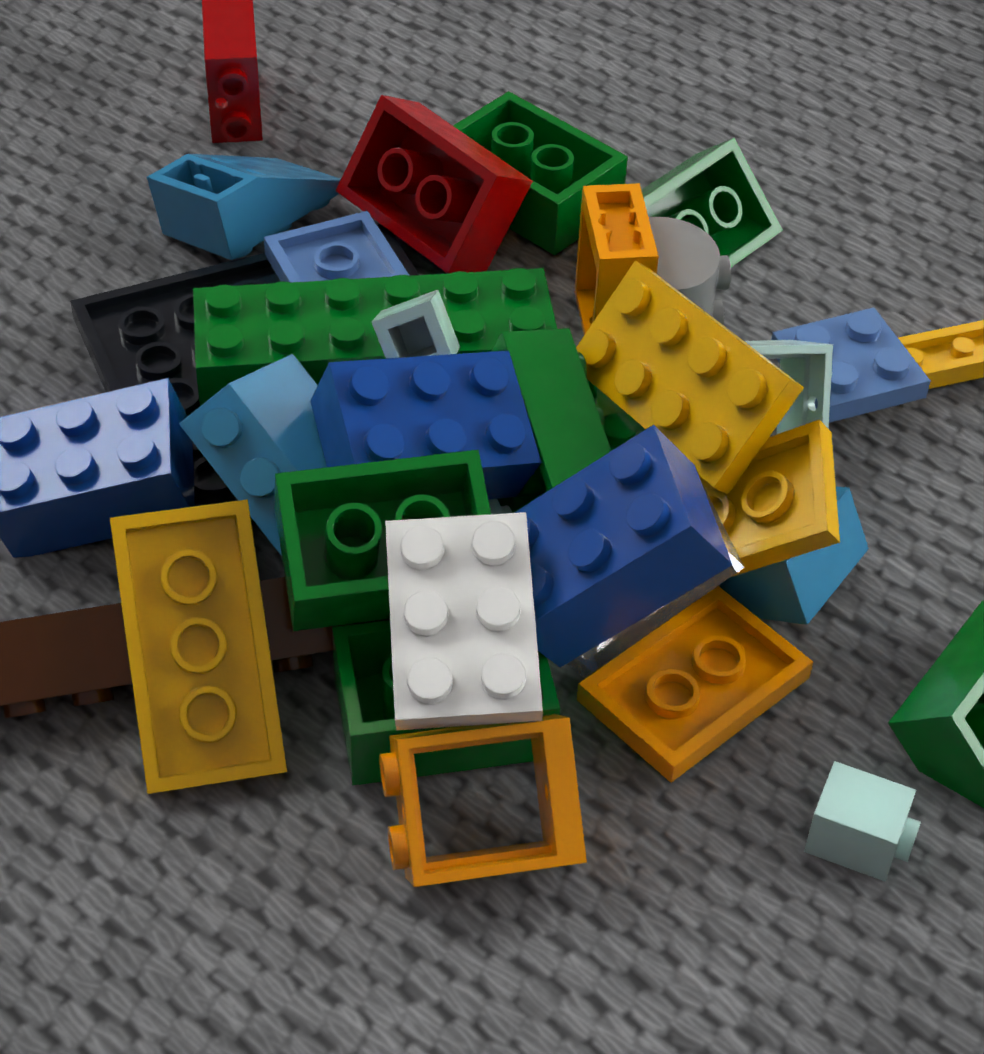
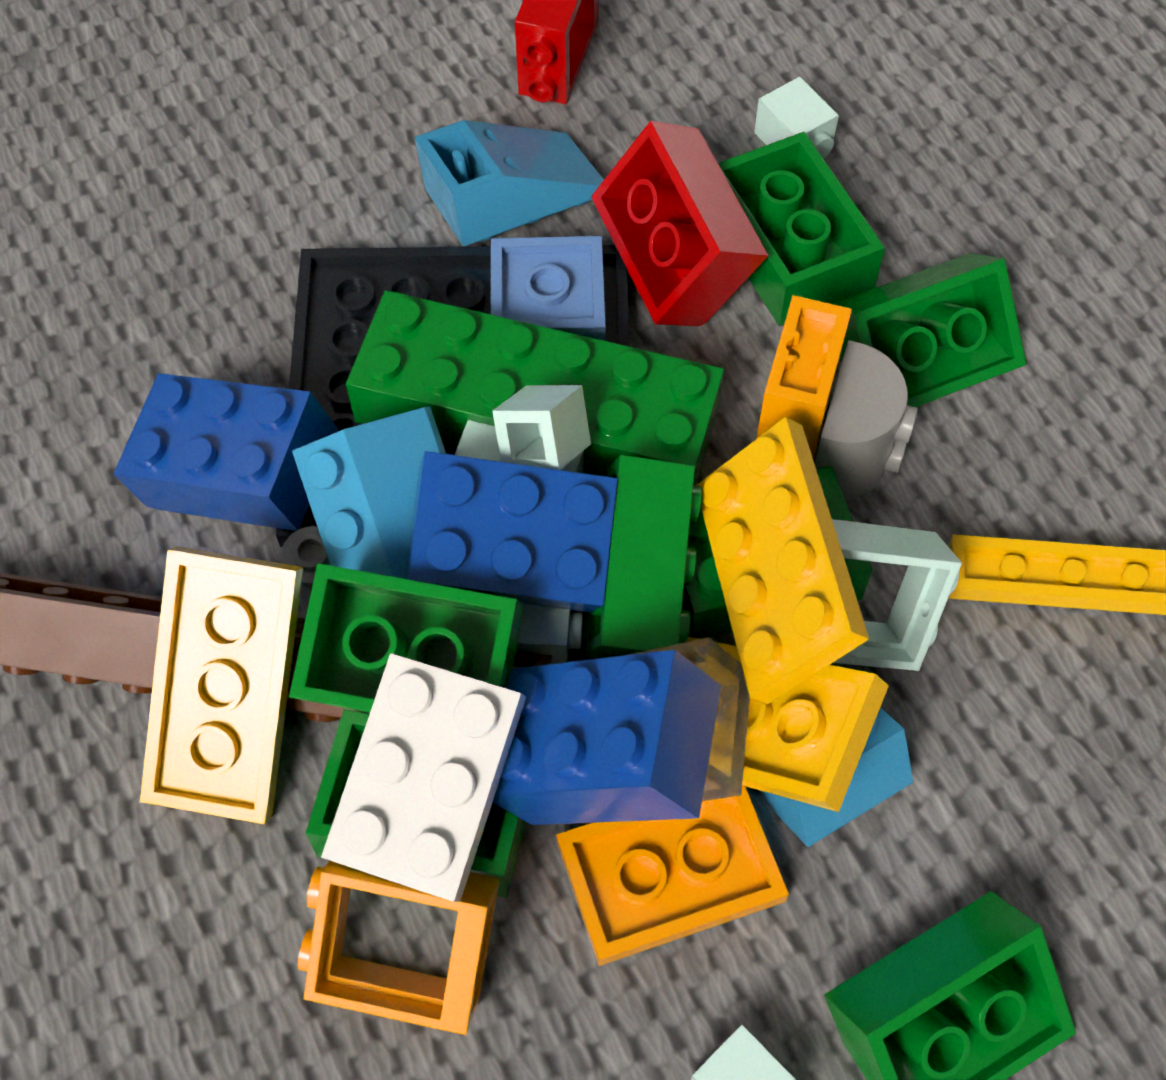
camera: 25 degrees right, 15 degrees up
medium blue plate [771,308,931,423] -> none
none -> light aqua brick [754,77,839,159]

